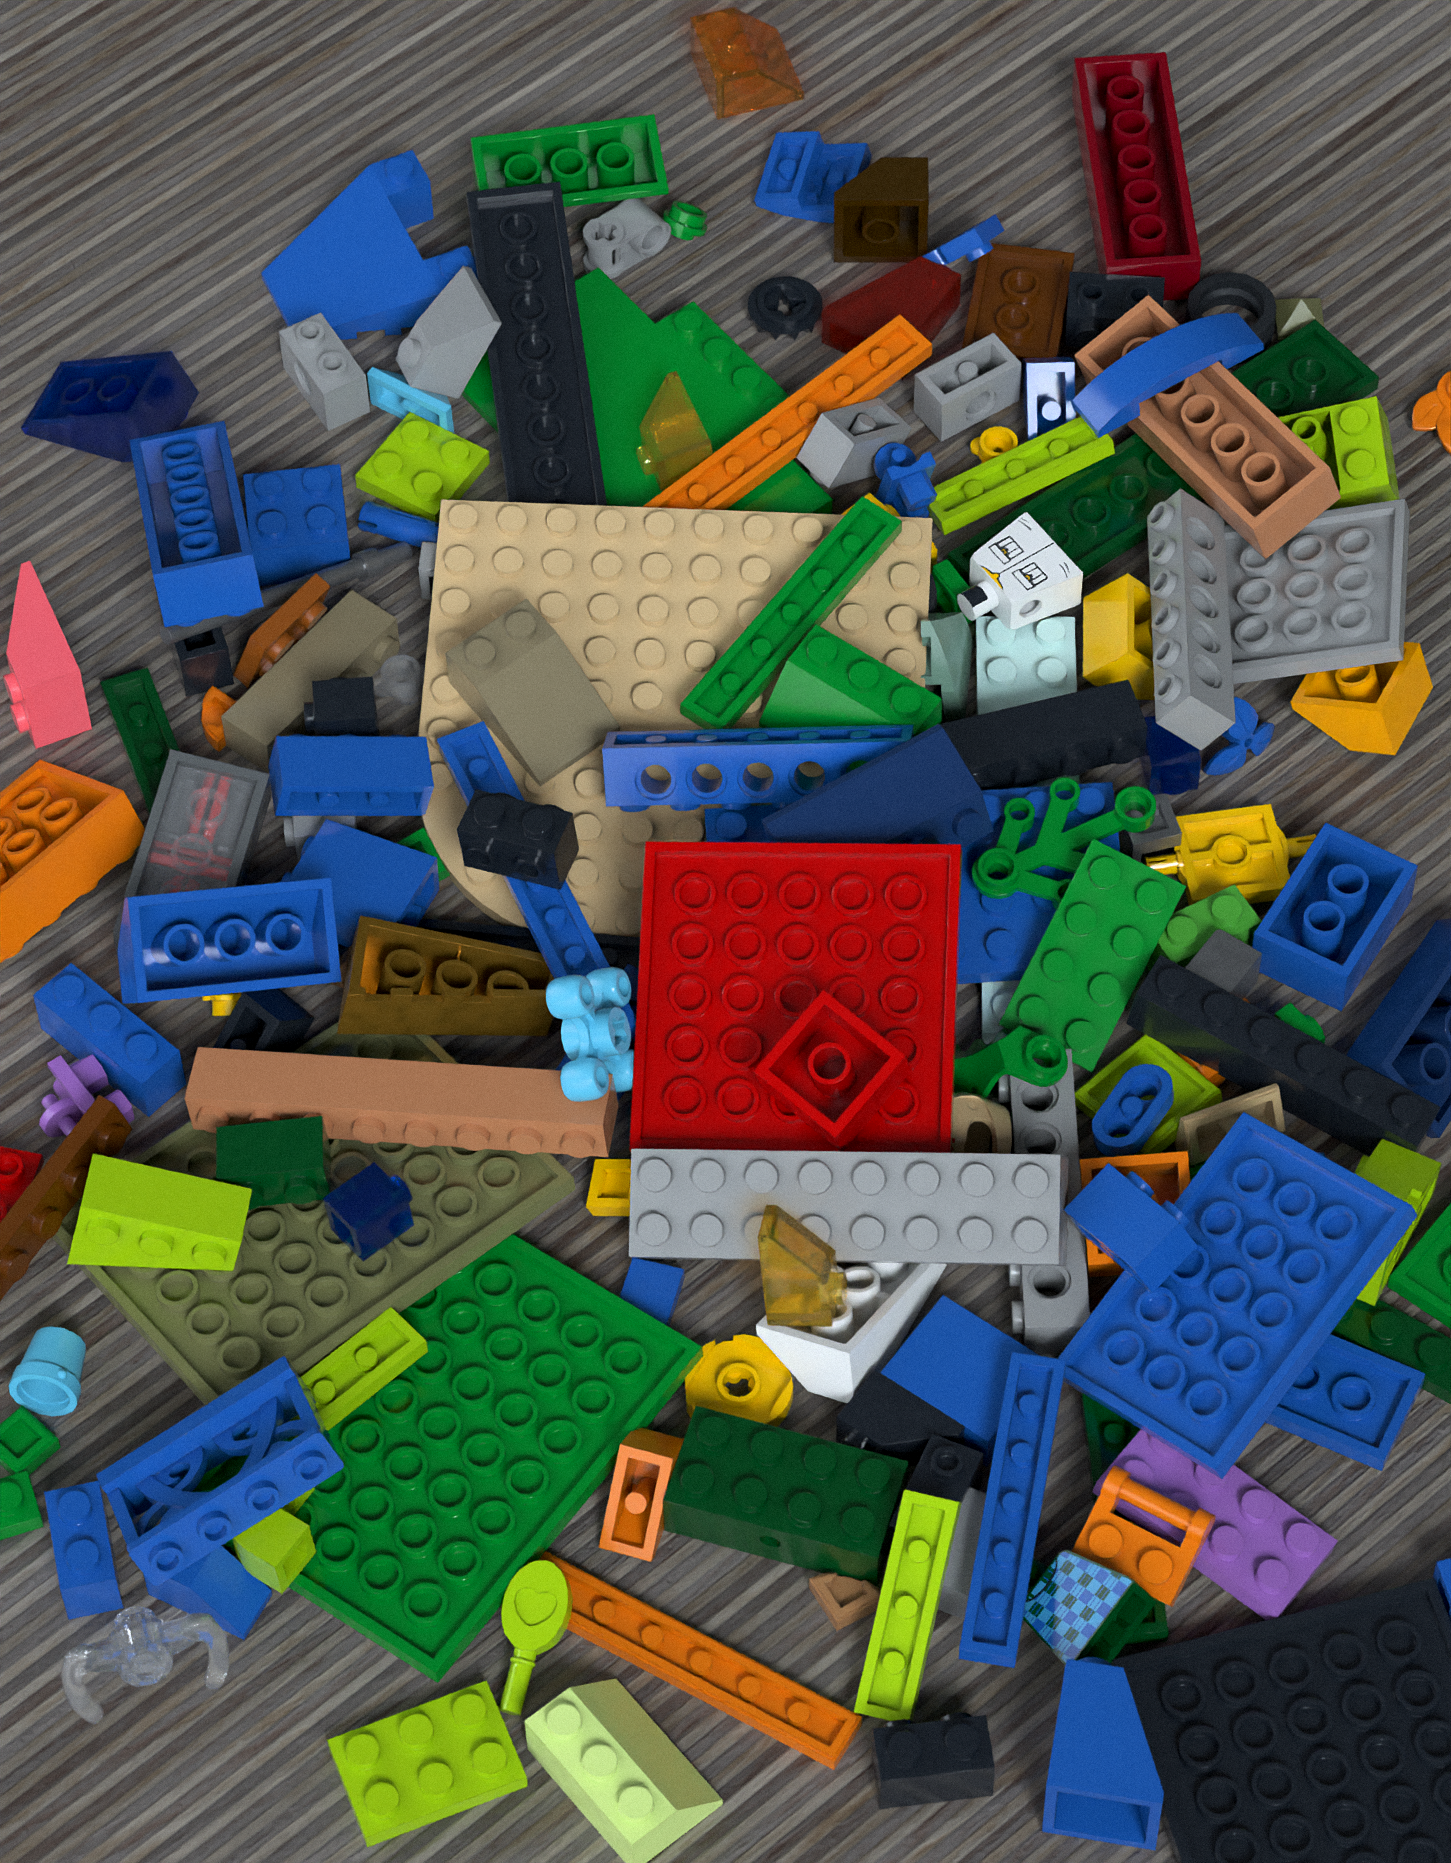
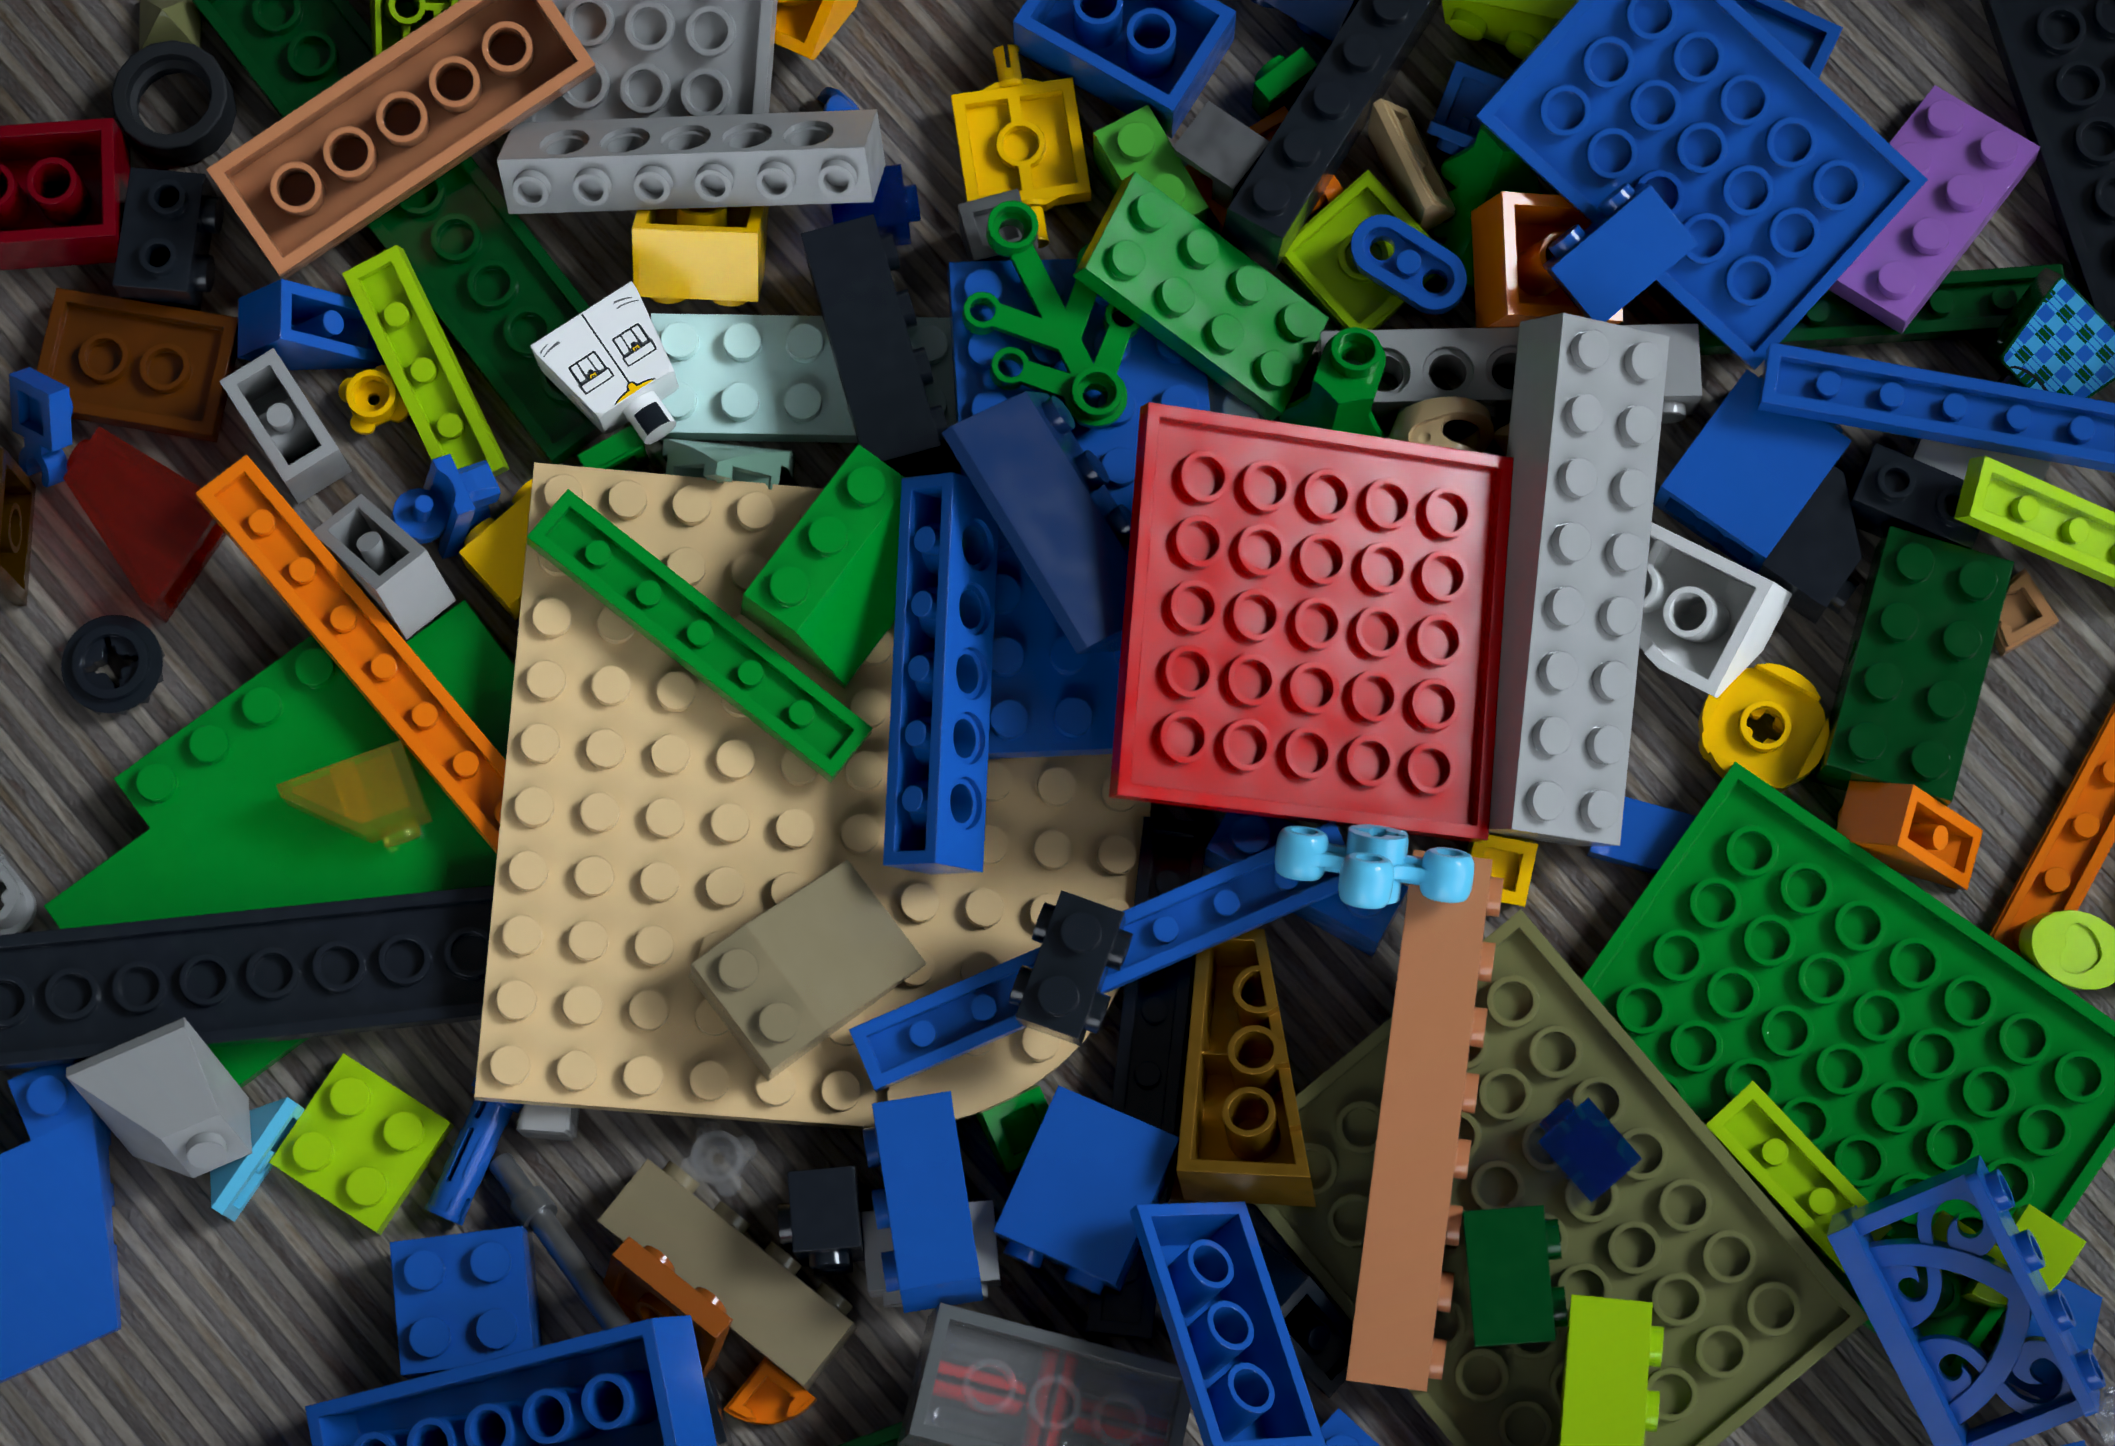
camera: 90 degrees left, 20 degrees up
light grey brick [279,312,370,431] -> none
red brick [753,989,911,1152] -> none
clear yellow slope [758,1205,847,1327] -> none
orange plate [1071,1465,1216,1607] -> none
blue slope [1072,313,1264,438] -> none

